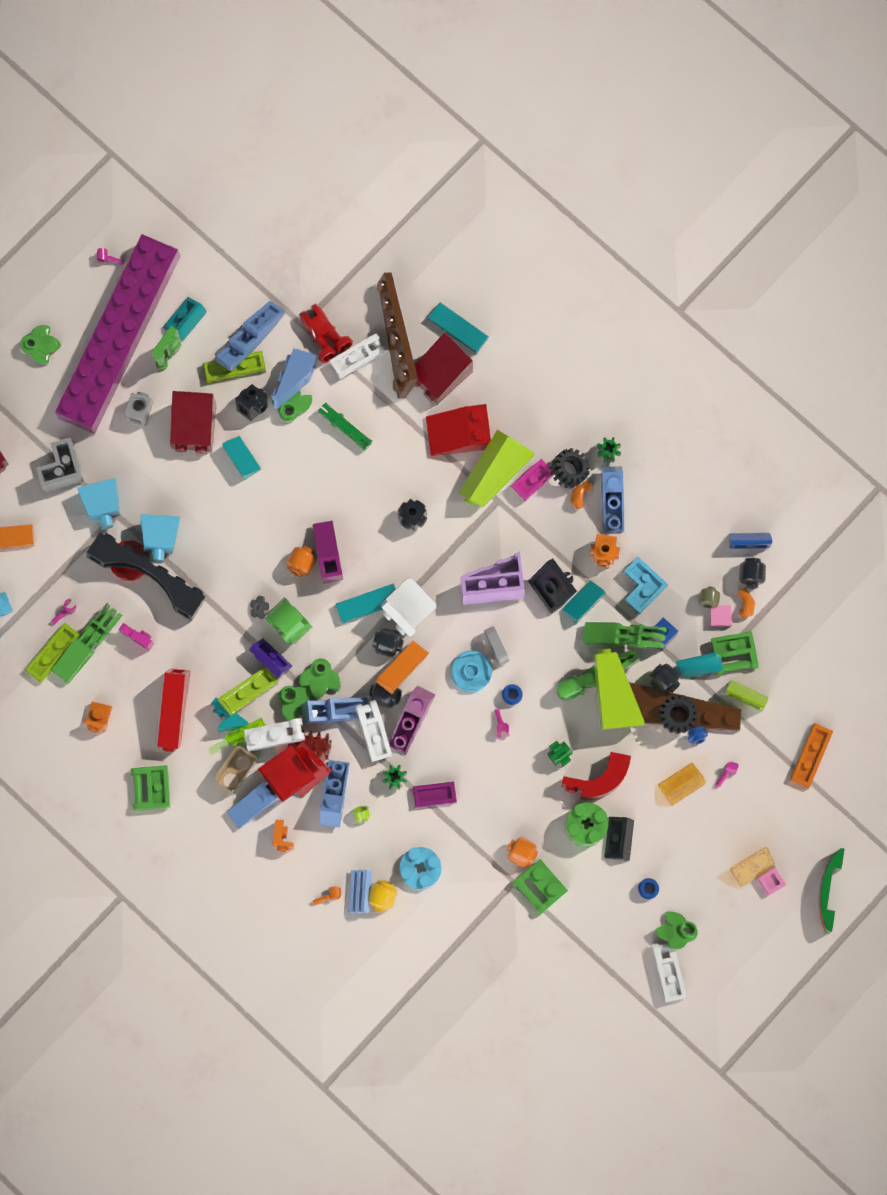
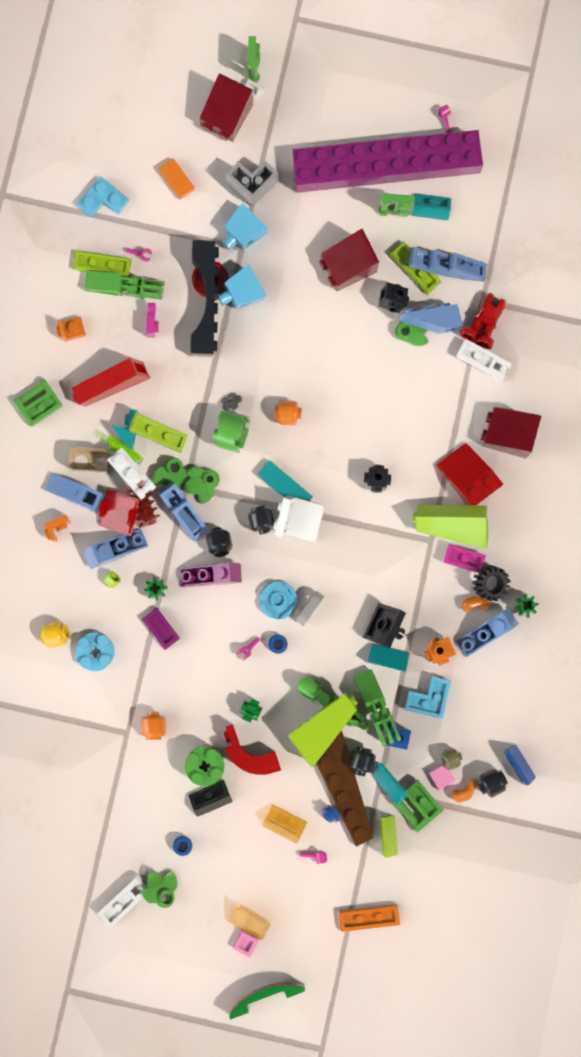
camera: 55 degrees right, 5 degrees up
bright green plate [20,325,61,364] -> none
light grey brick [124,392,153,426] -> none
teal slope [222,436,261,480] -> none
dark purple plate [249,638,292,678] -> none
red piece [257,745,316,803] -> none
magenta slope [313,520,343,584] -> none
orange hand [313,886,341,905] -> none
green pin [318,402,373,451] -> none
light blue tile [348,870,372,913] -> none
white plate [355,700,392,762] -> none
orange tile [376,641,429,694] -> none
reddish brown wing [377,272,418,399] -> none
teal tile [428,302,489,354] -> none
lavender wedge [461,551,525,605] -> none
bright green plate [512,859,568,916] -> none
black tyre [659,694,698,734] -> none

